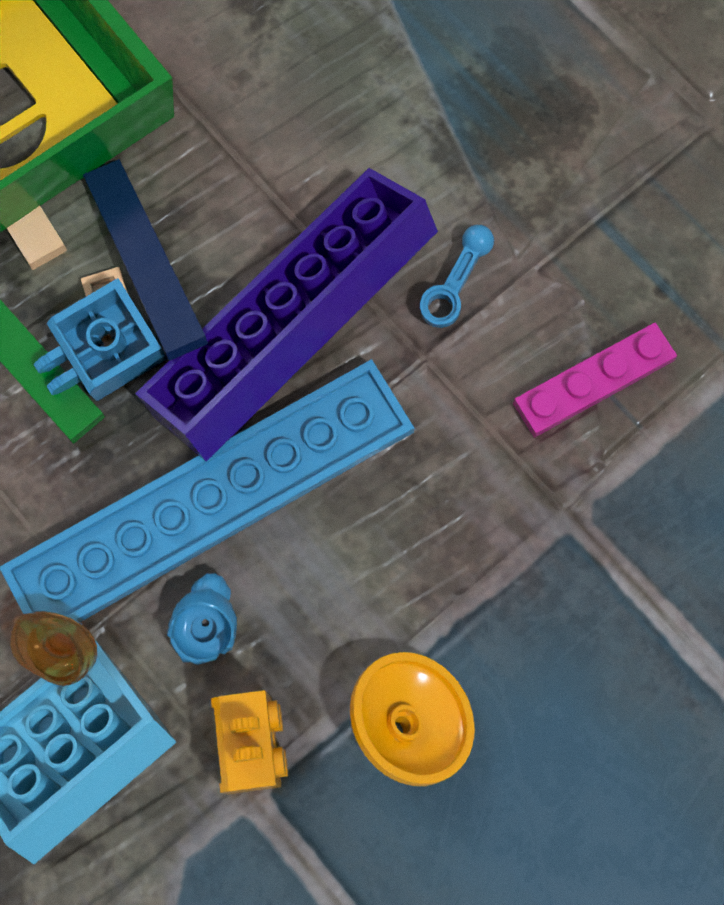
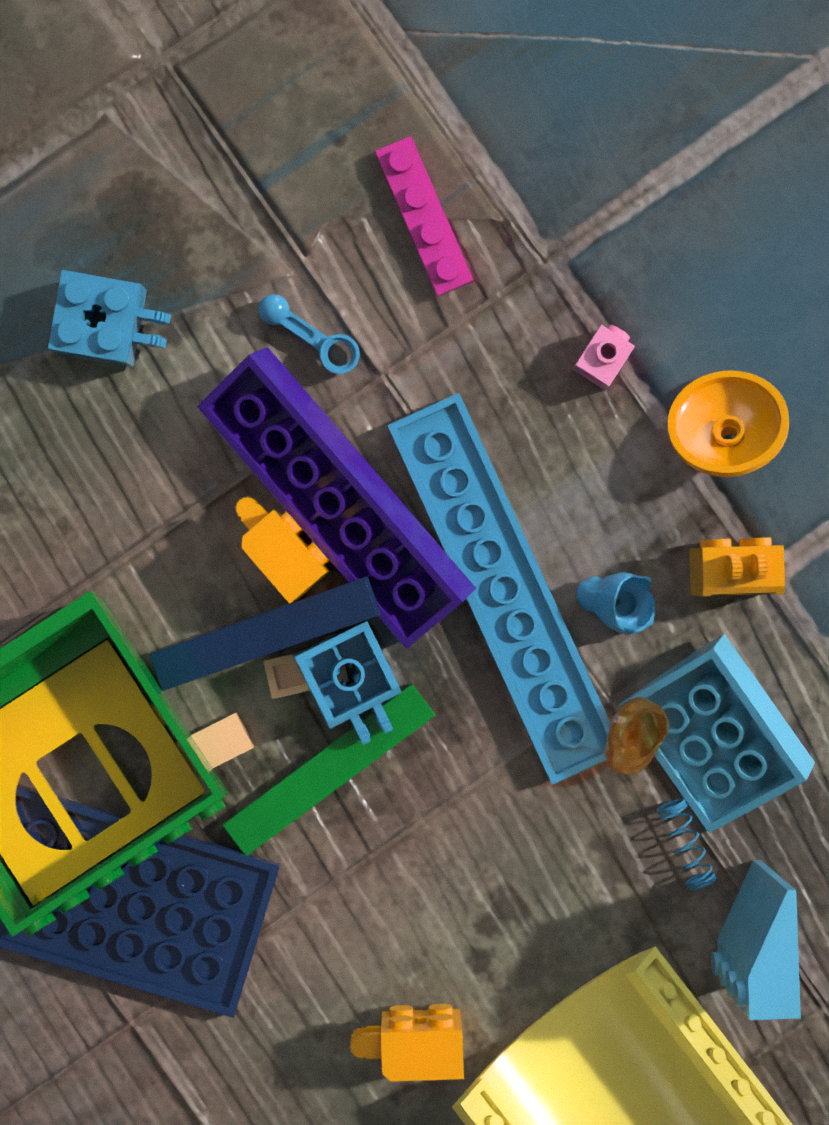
camera: 90 degrees left, 15 degrees up
none -> dark azure hinge [48,270,171,367]
none -> light orange hinge [235,496,330,604]
none -> bright pink brick [572,325,635,390]

